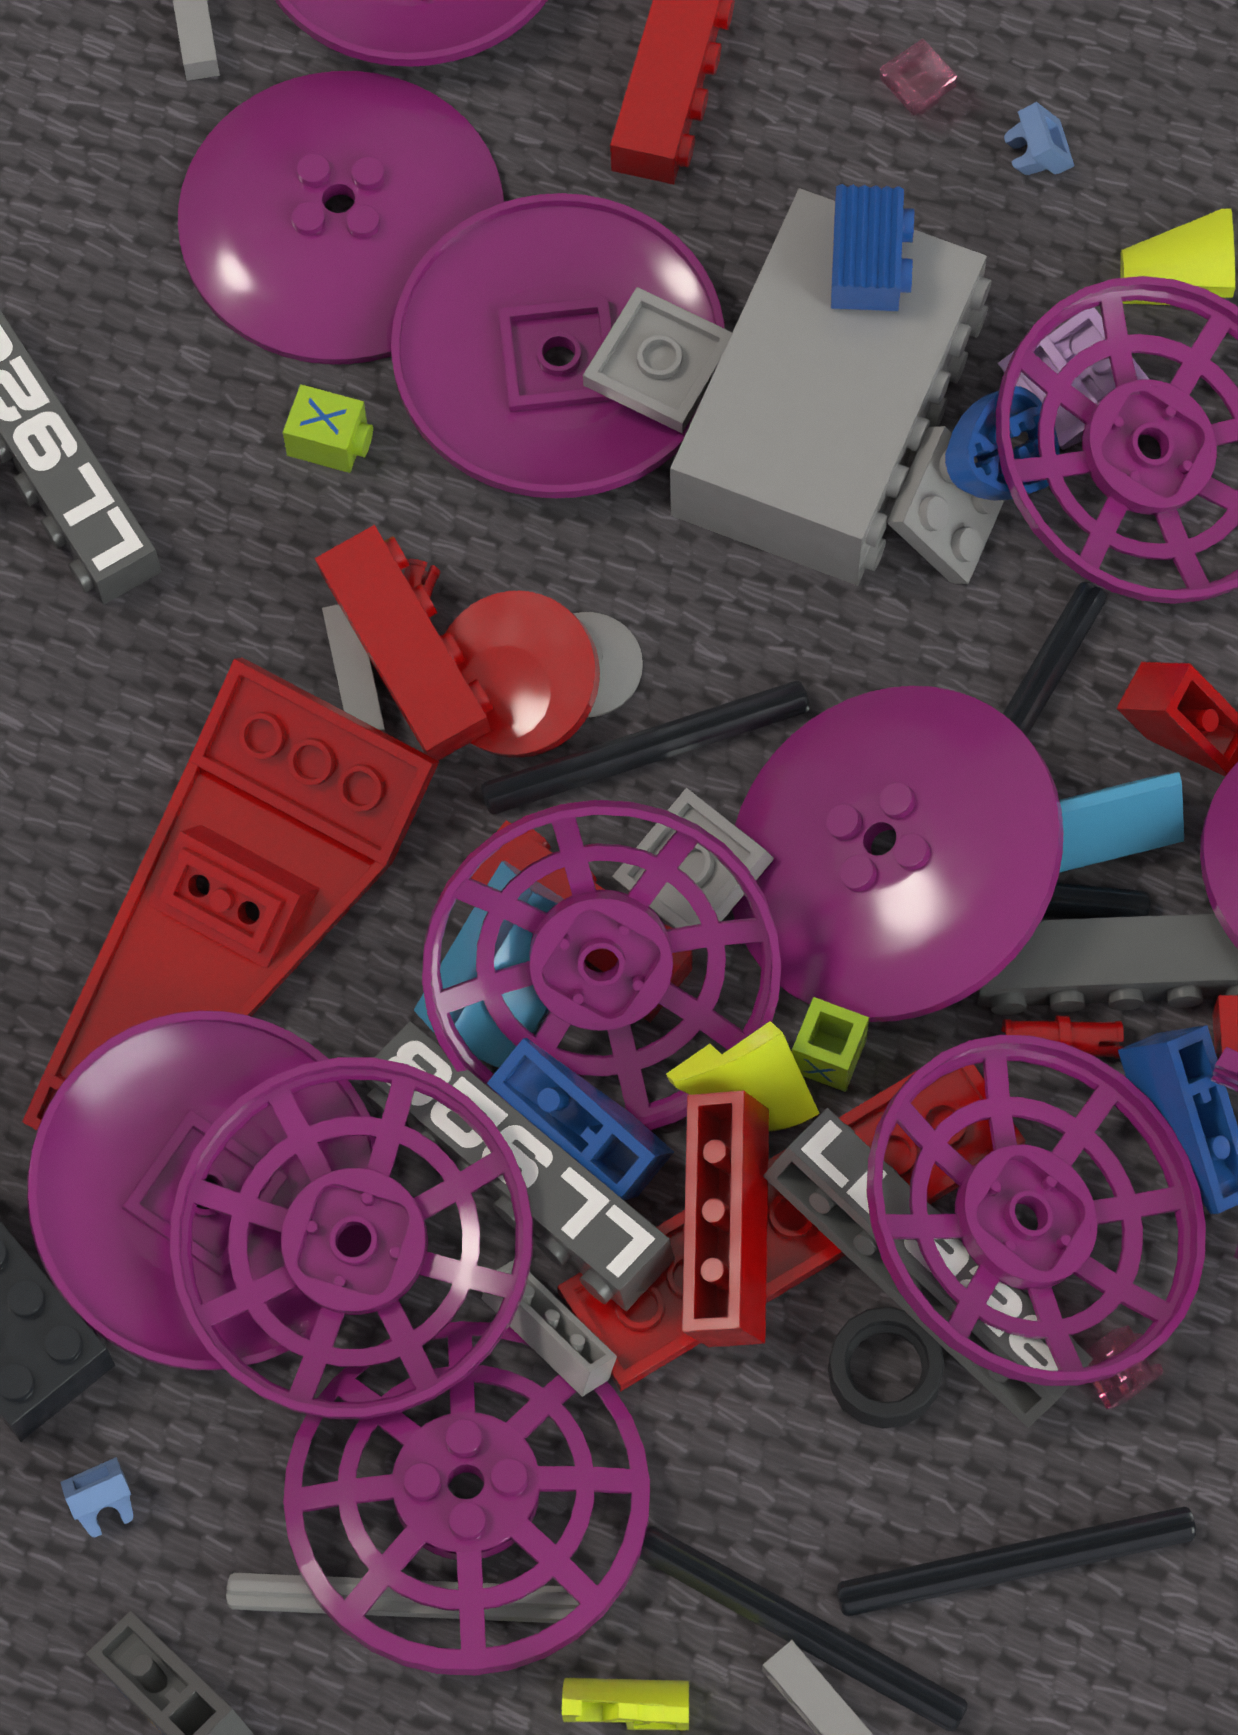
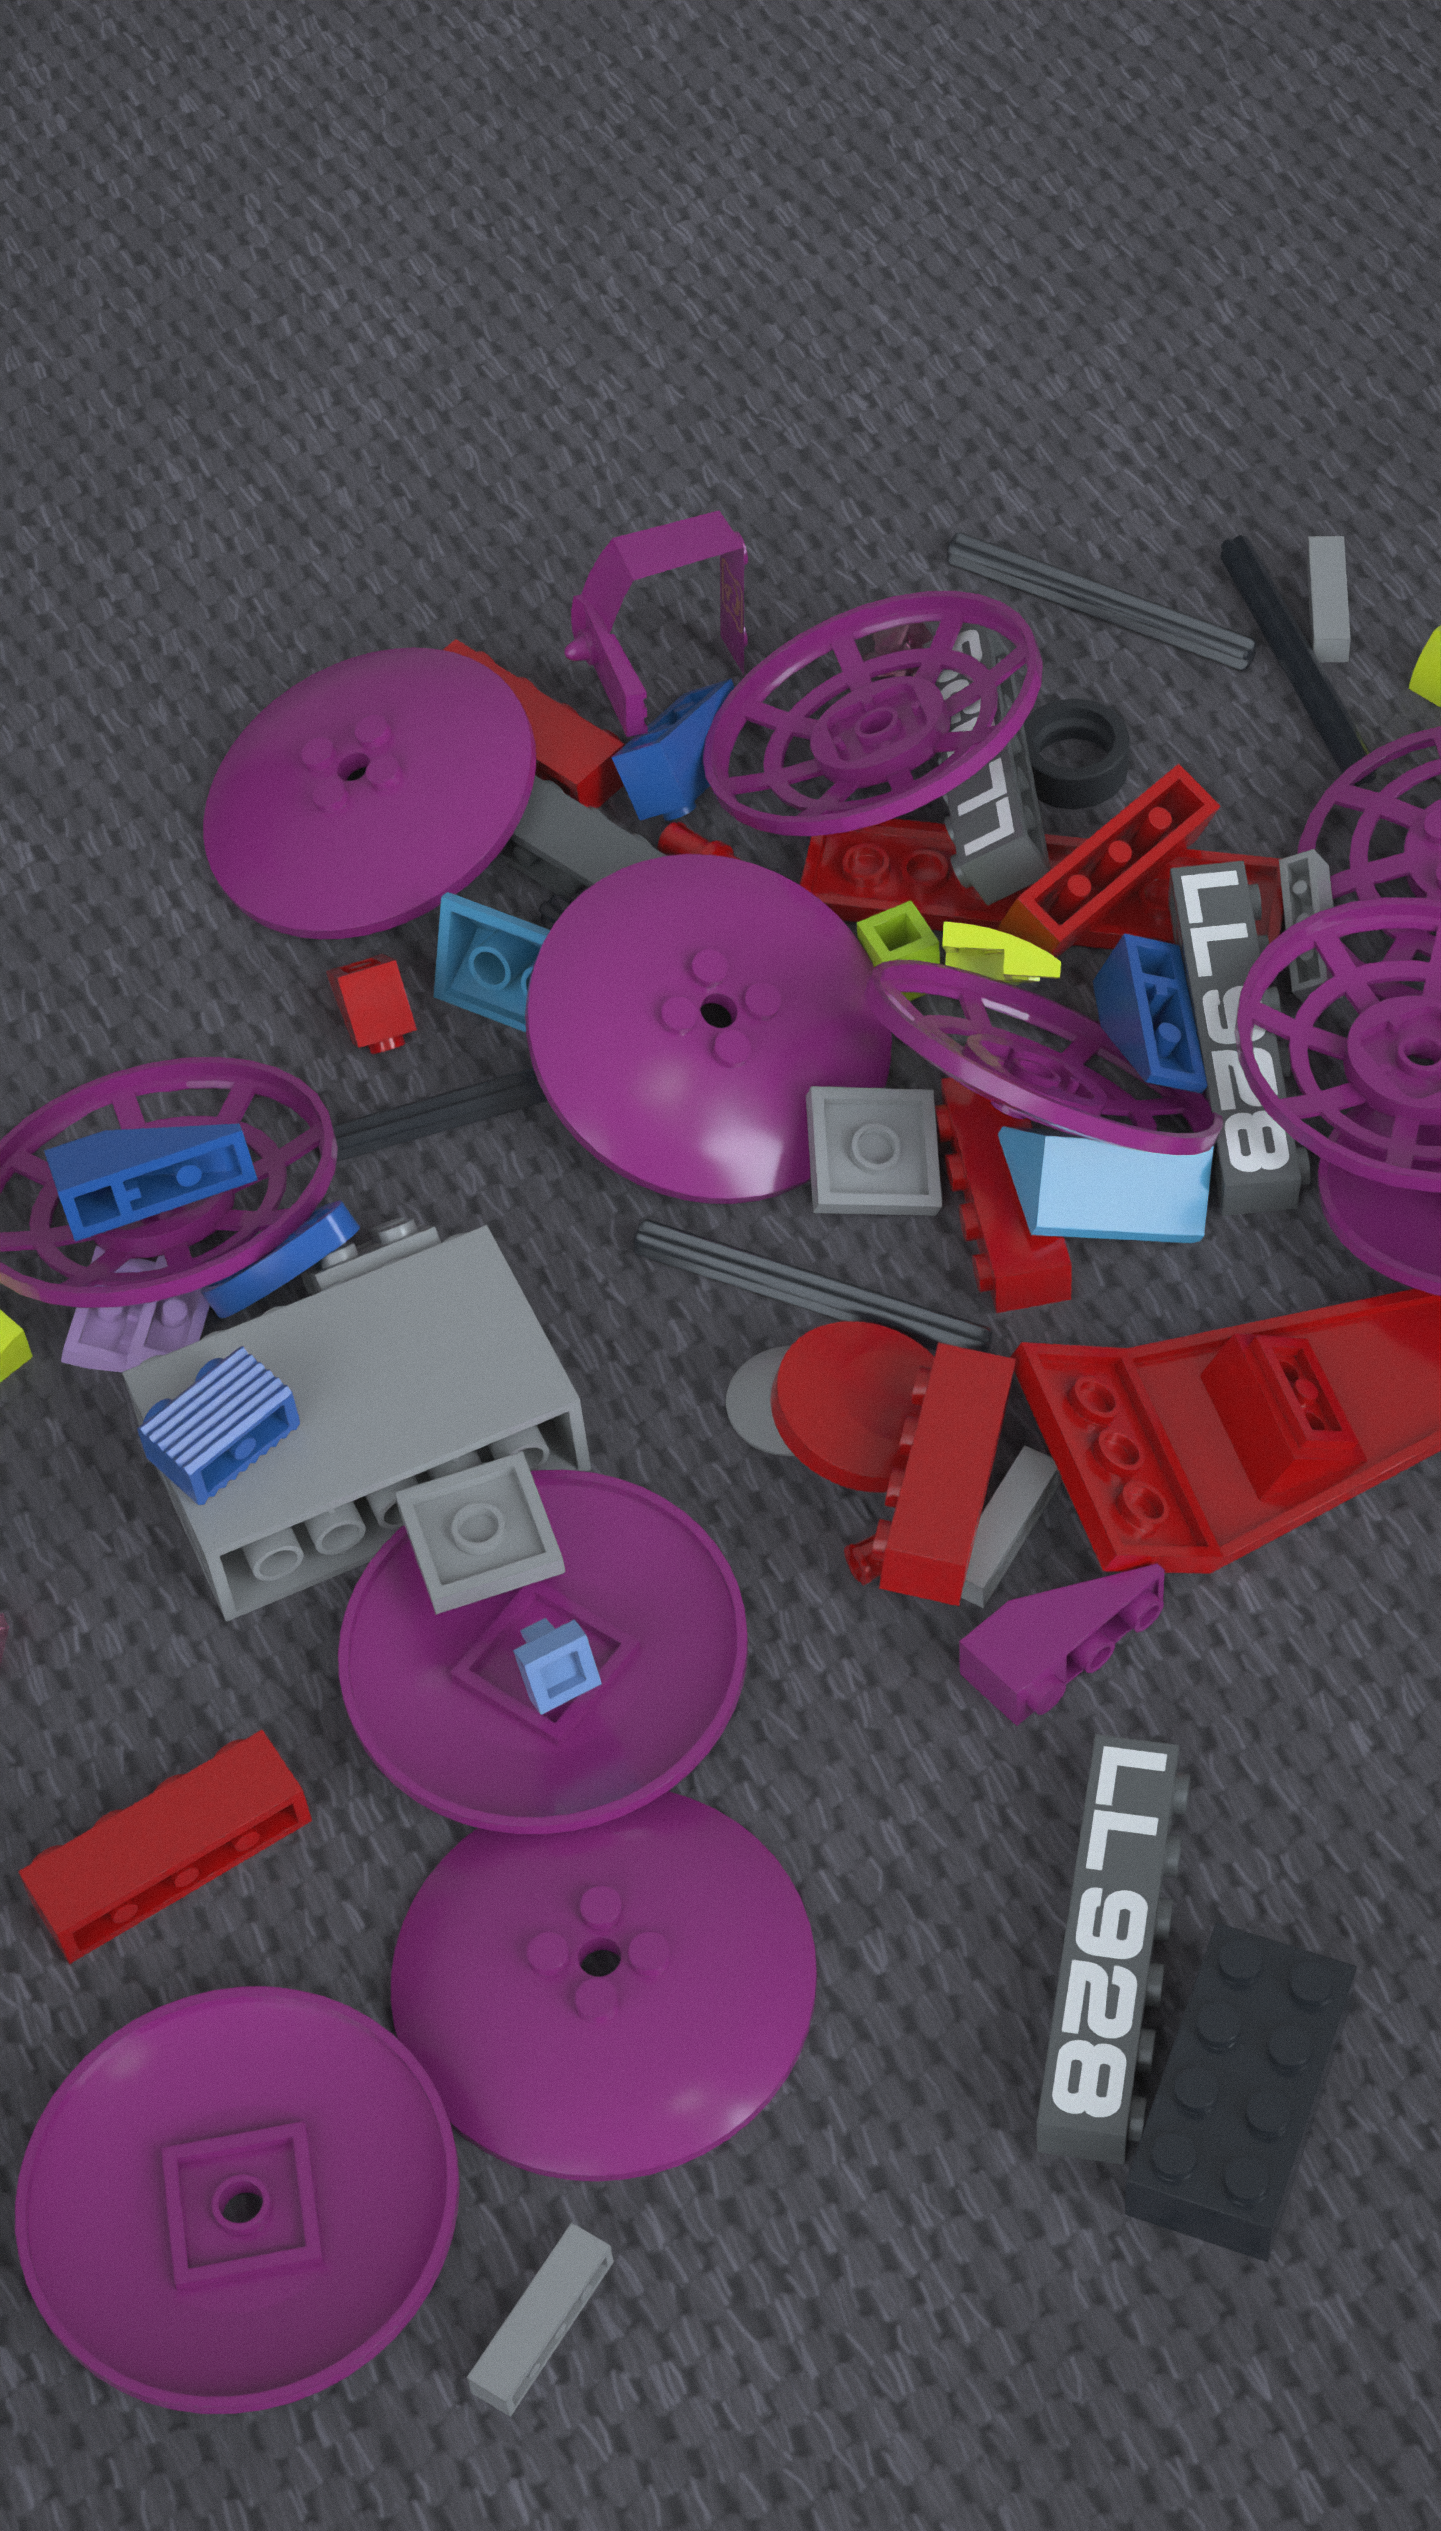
camera: 135 degrees left, 15 degrees down
lime brick [282,384,373,473] -> none
none -> blue slope [44,1123,258,1242]
none -> medium blue tile [513,1618,602,1715]
none -> magenta slope [959,1564,1165,1726]

